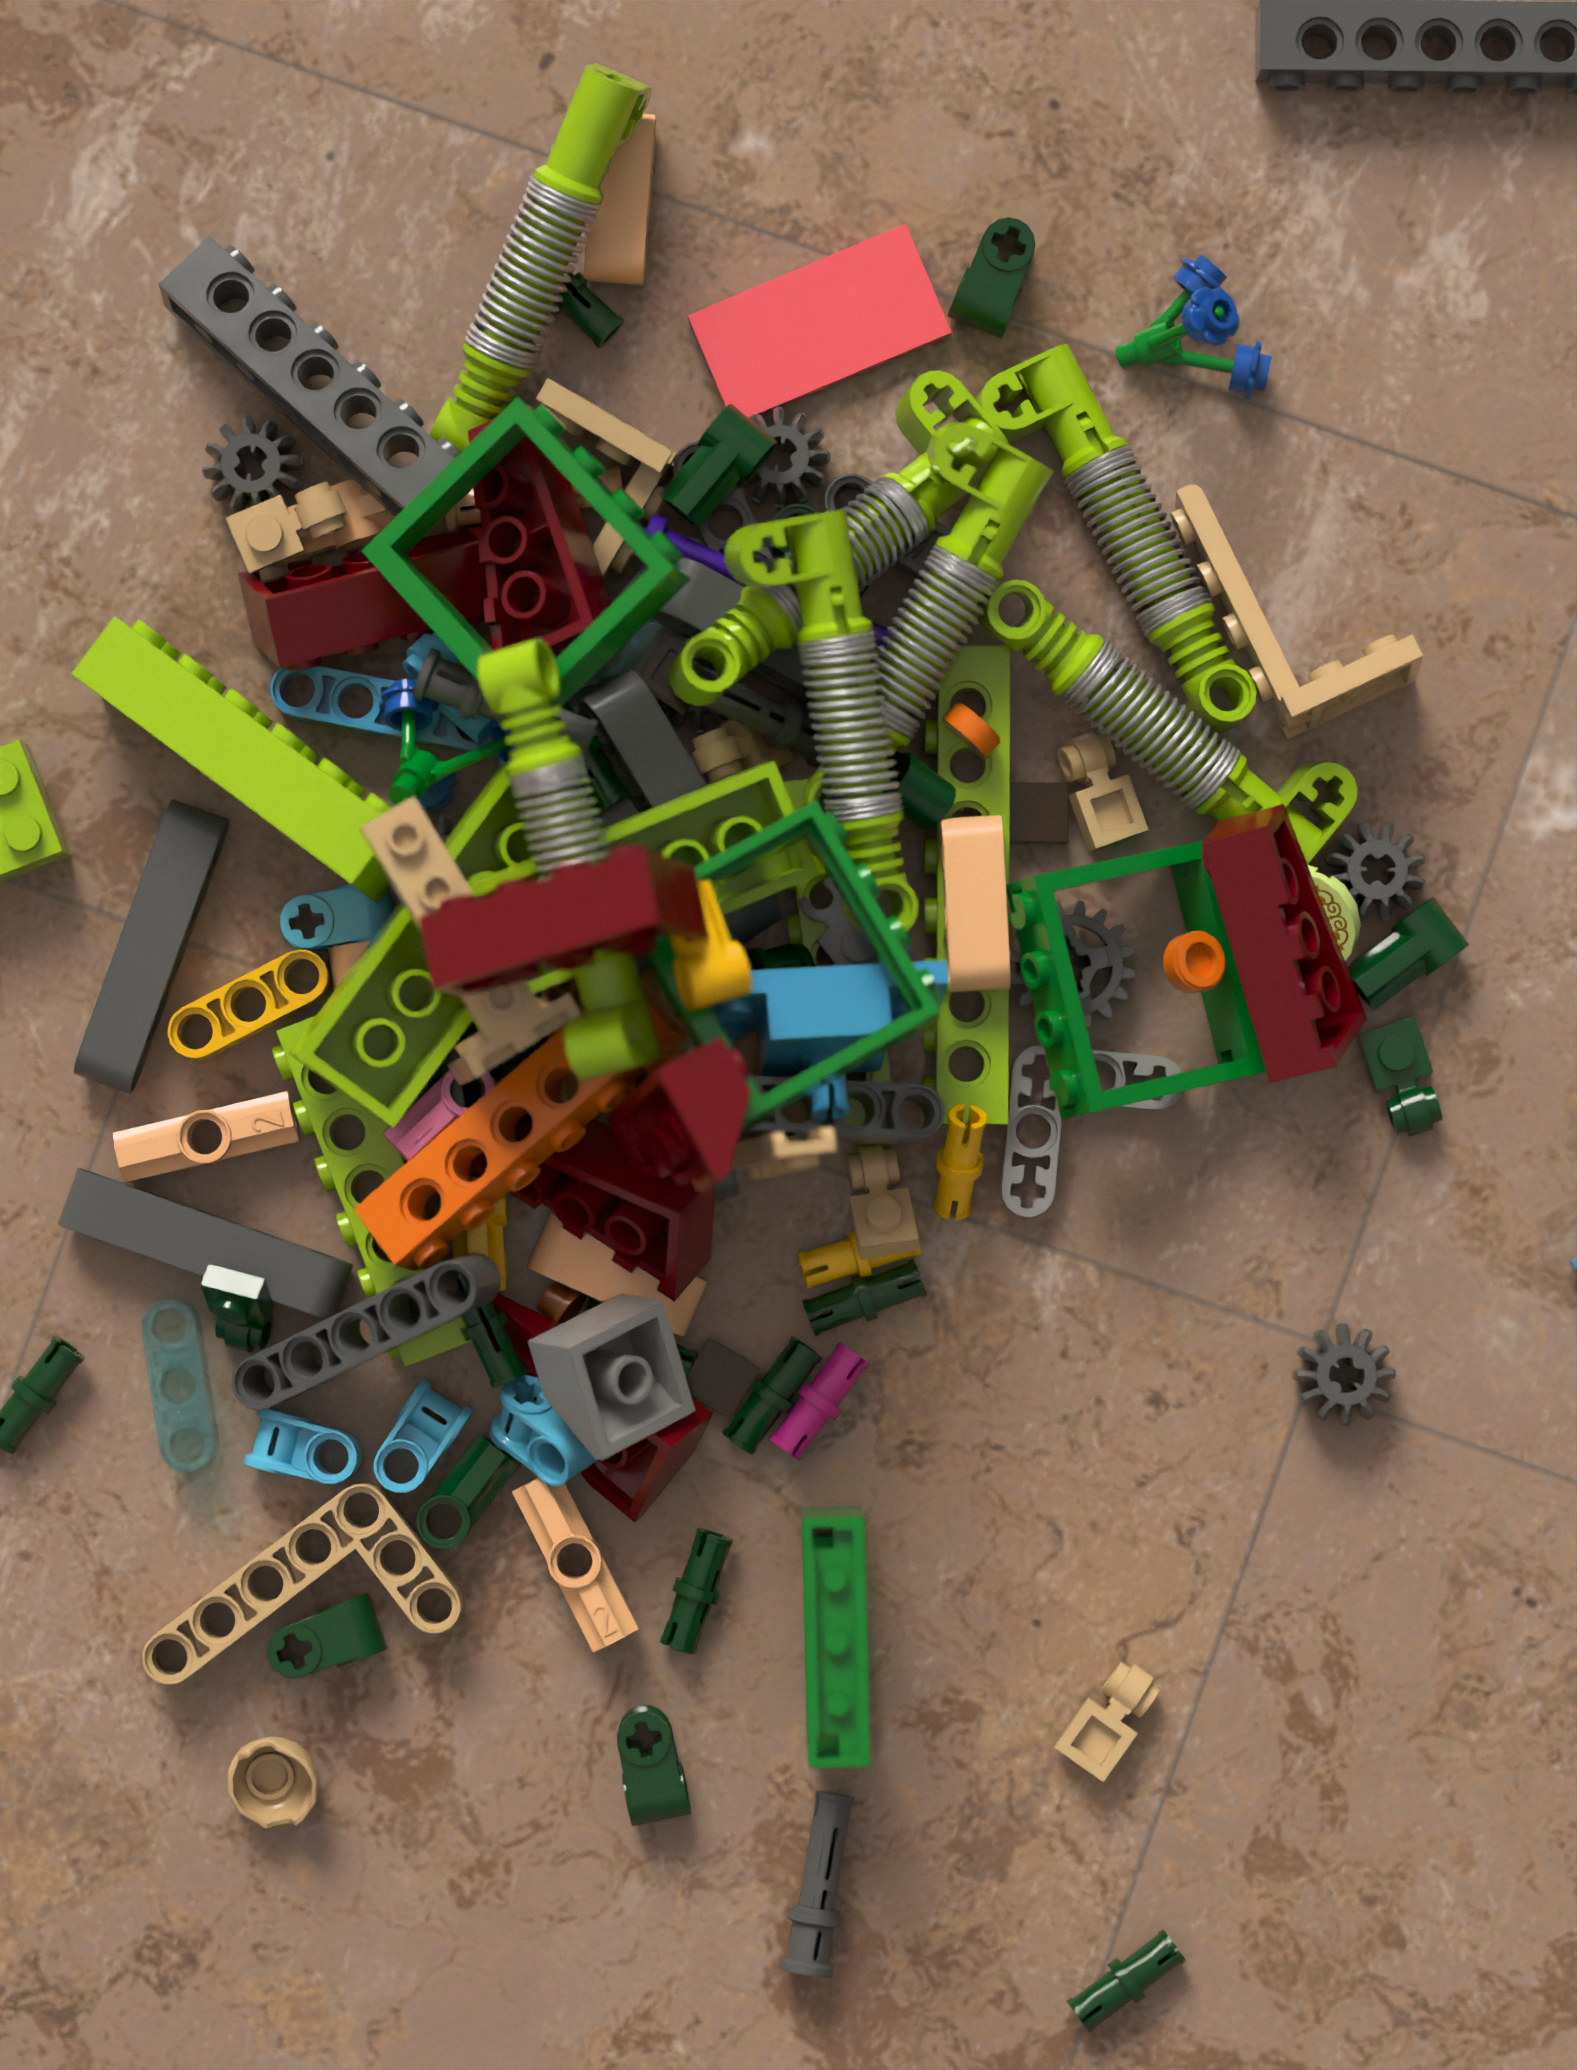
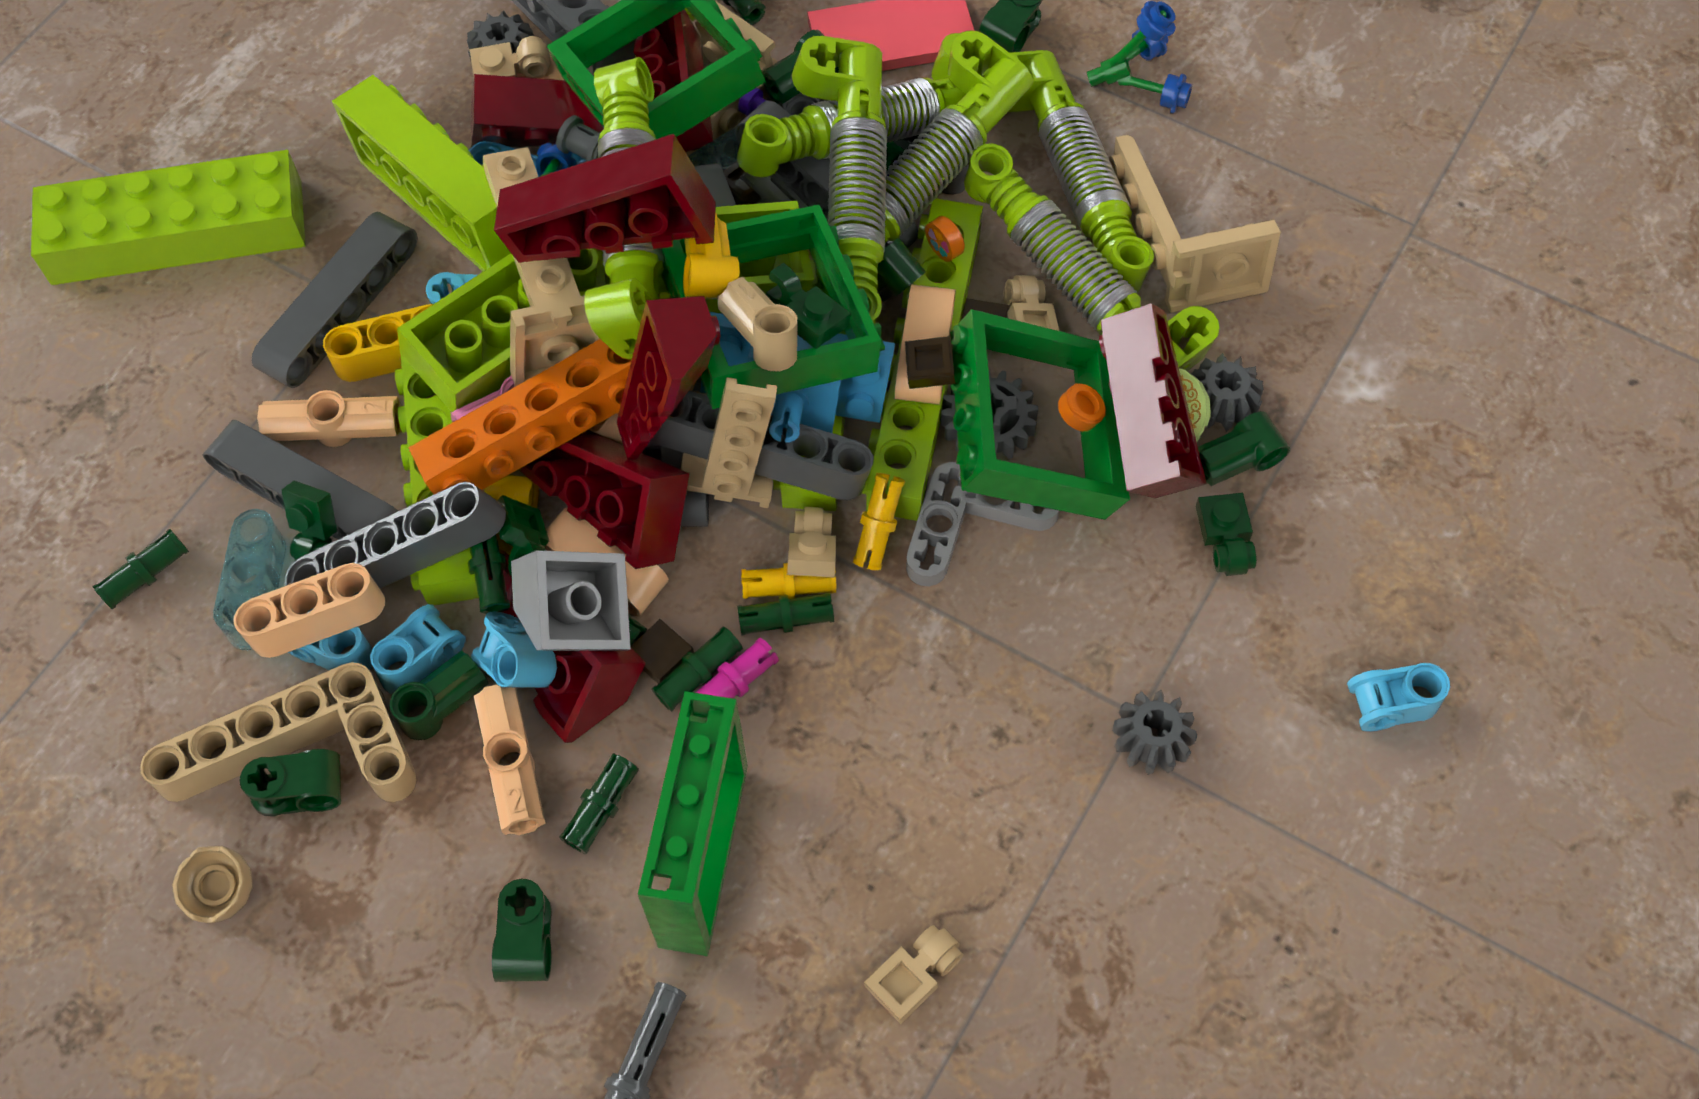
camera: 15 degrees right, 25 degrees down
none -> light nougat beam [234,563,385,658]
none -> dark green plate [497,495,549,576]
none -> tan piece [718,277,797,371]
none -> dark green plate [766,263,851,349]
none -> dark brown tile [905,336,956,389]

